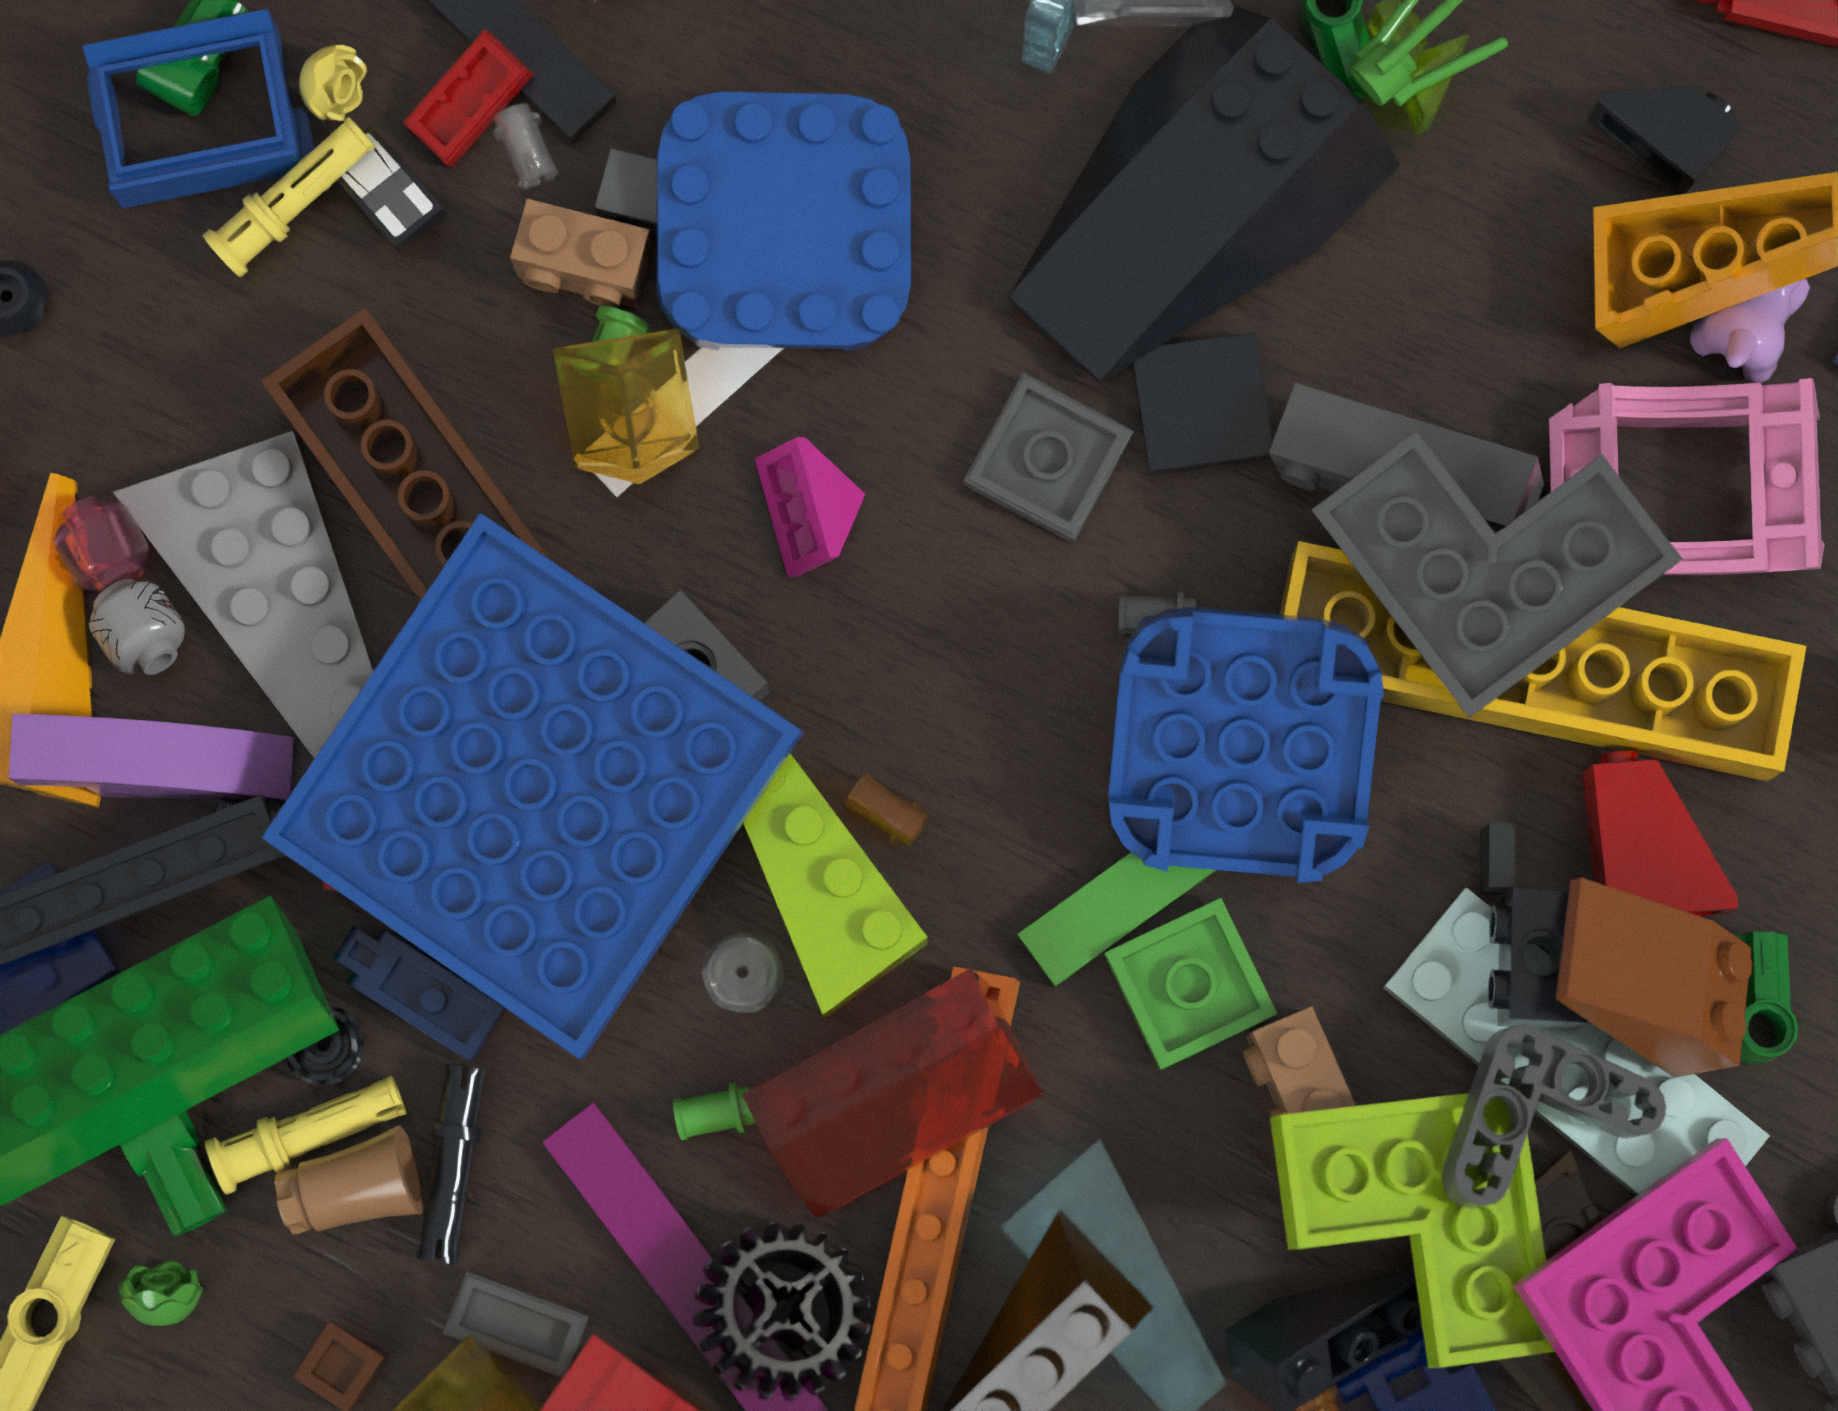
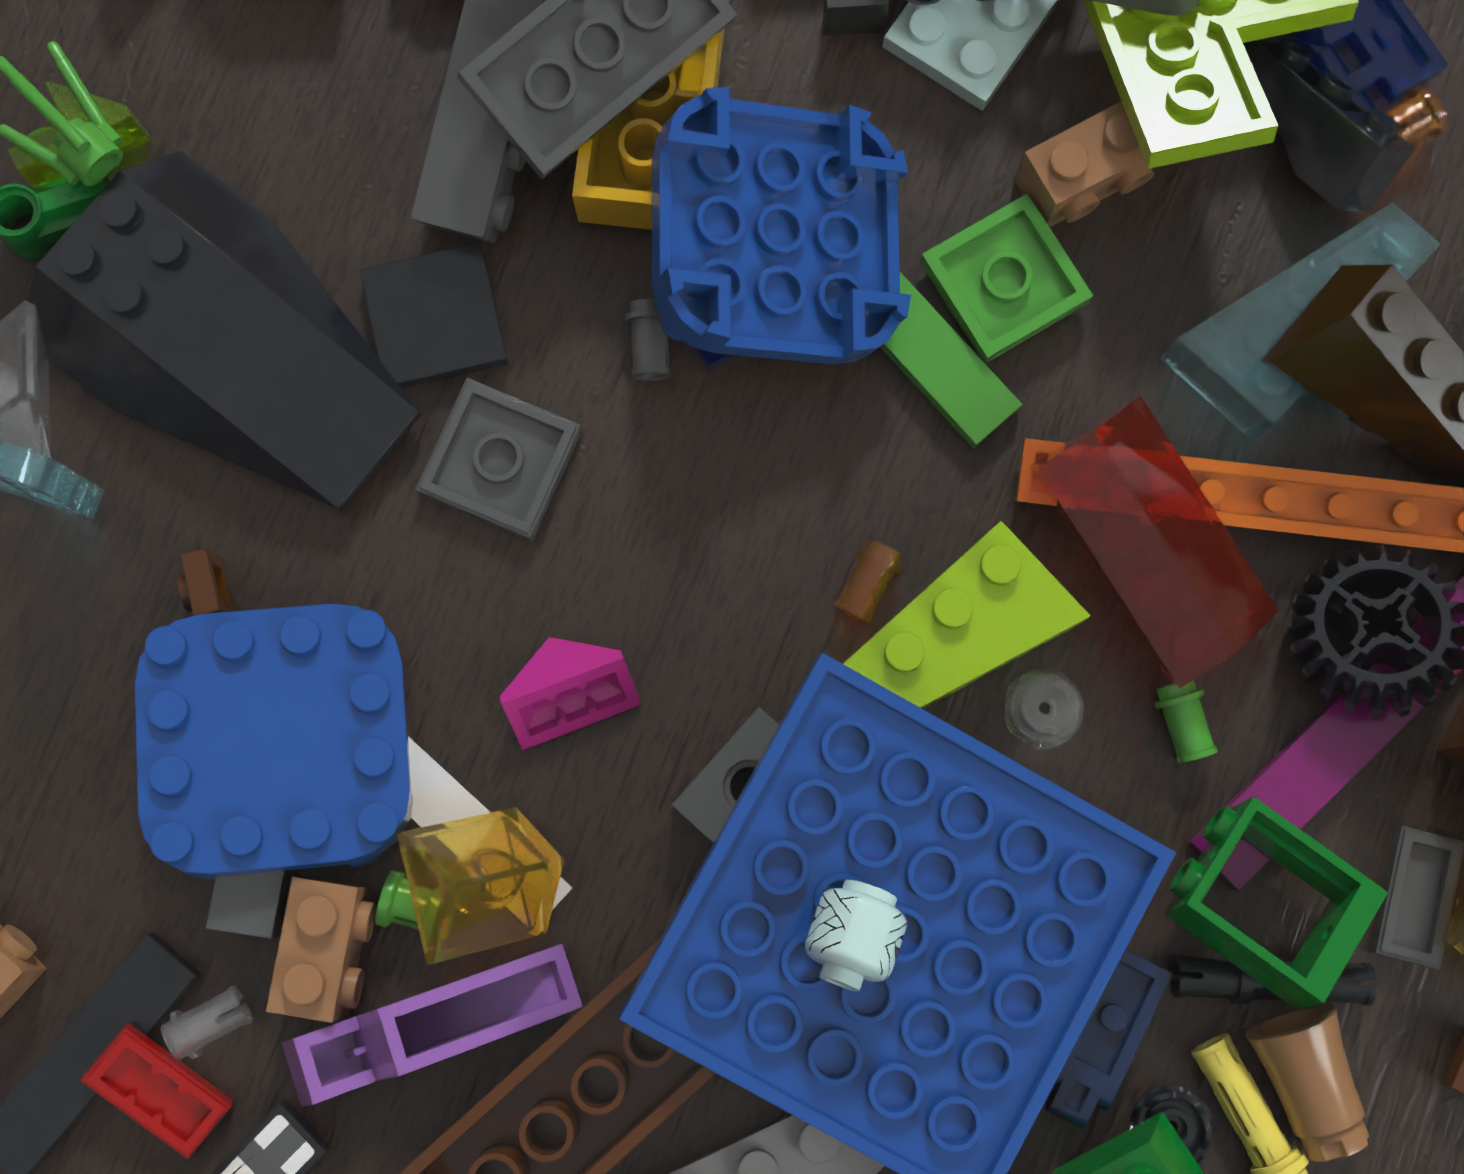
camera: 95 degrees left, 0 degrees up
none -> reddish brown plate [177,548,234,616]
none -> medium lavender slope [281,944,583,1107]
none -> light aqua head [805,880,907,992]
none -> green window [1164,796,1388,1010]

